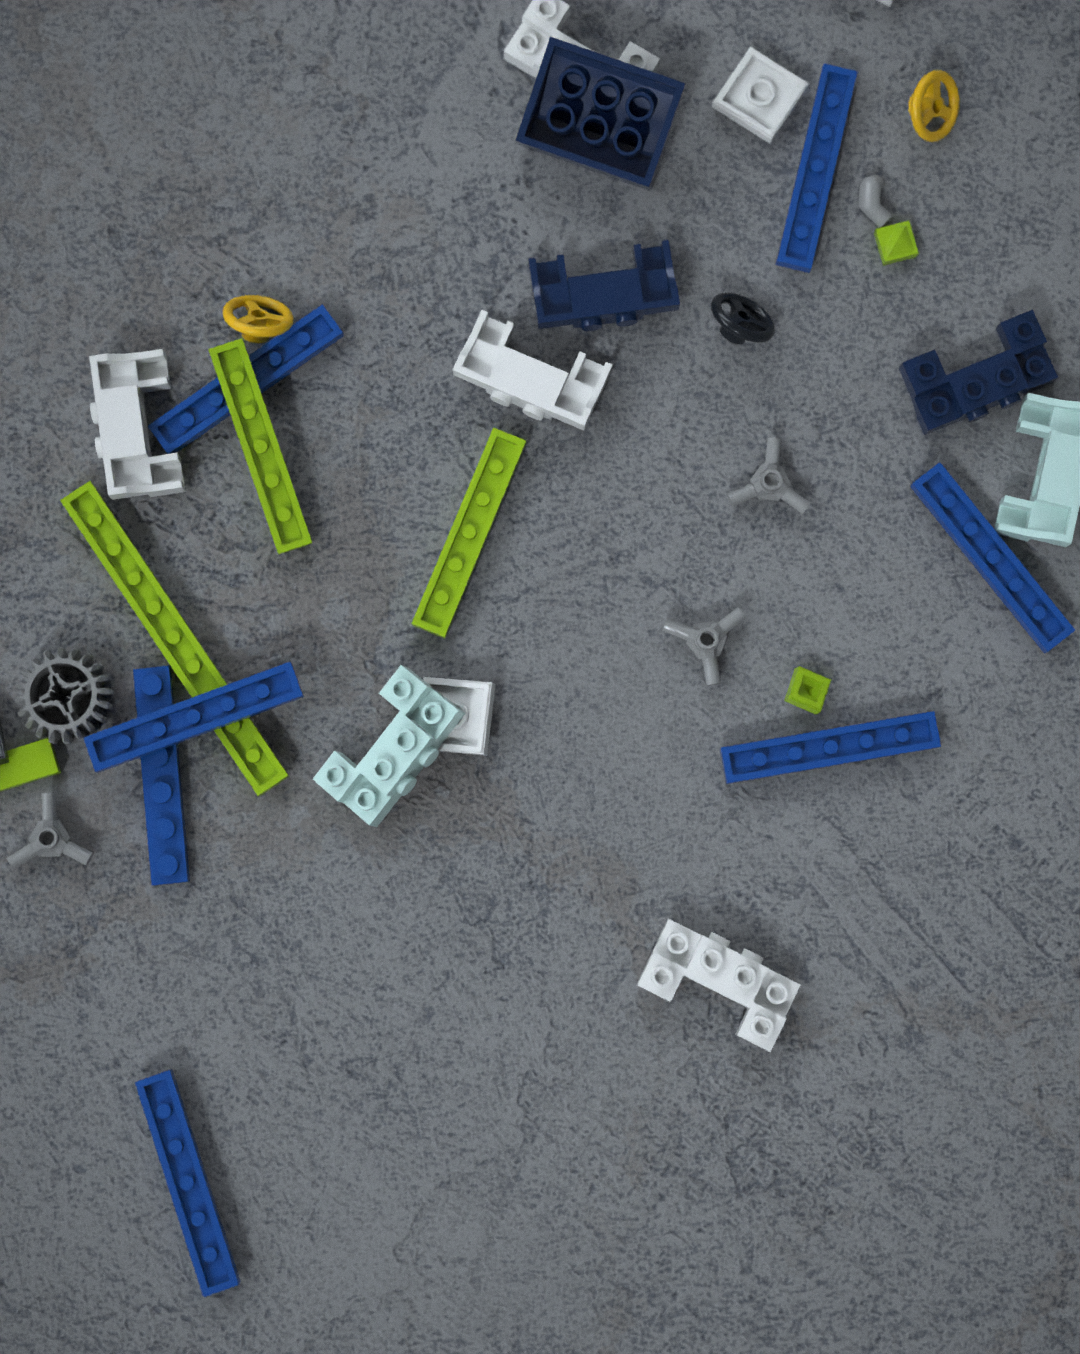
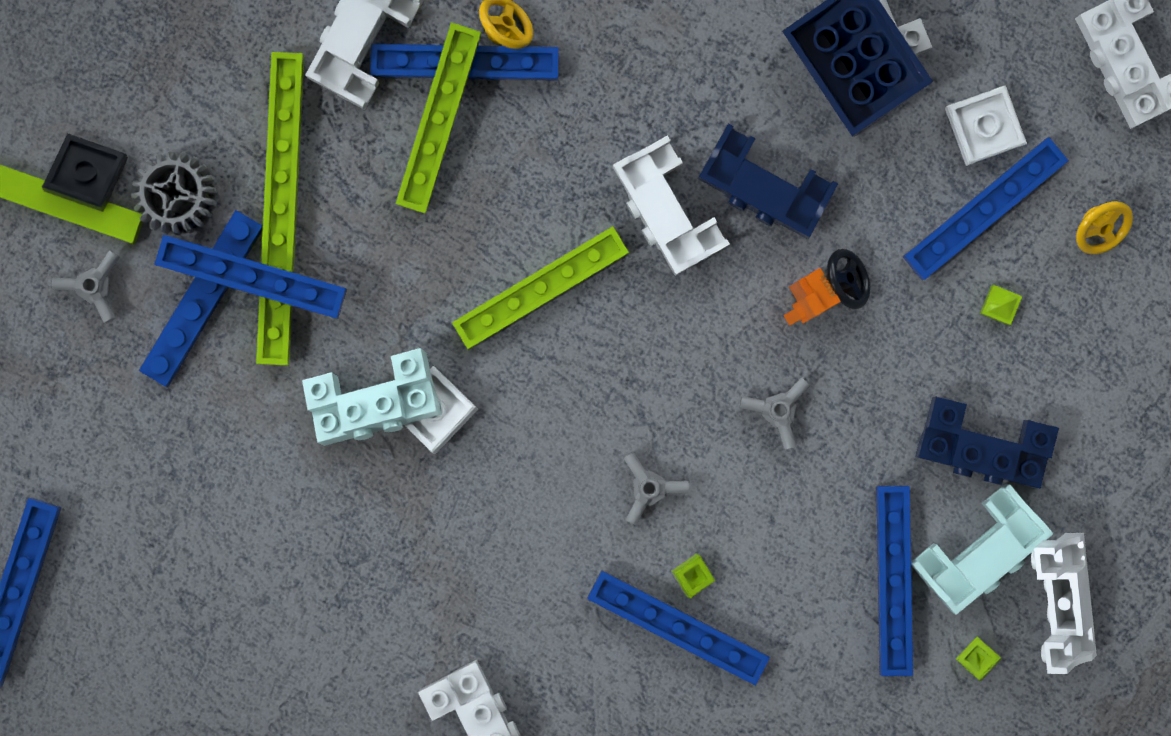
camera: 35 degrees right, 5 degrees up
light grey arm [858,175,893,228] -> none
none -> orange piece [783,268,841,326]

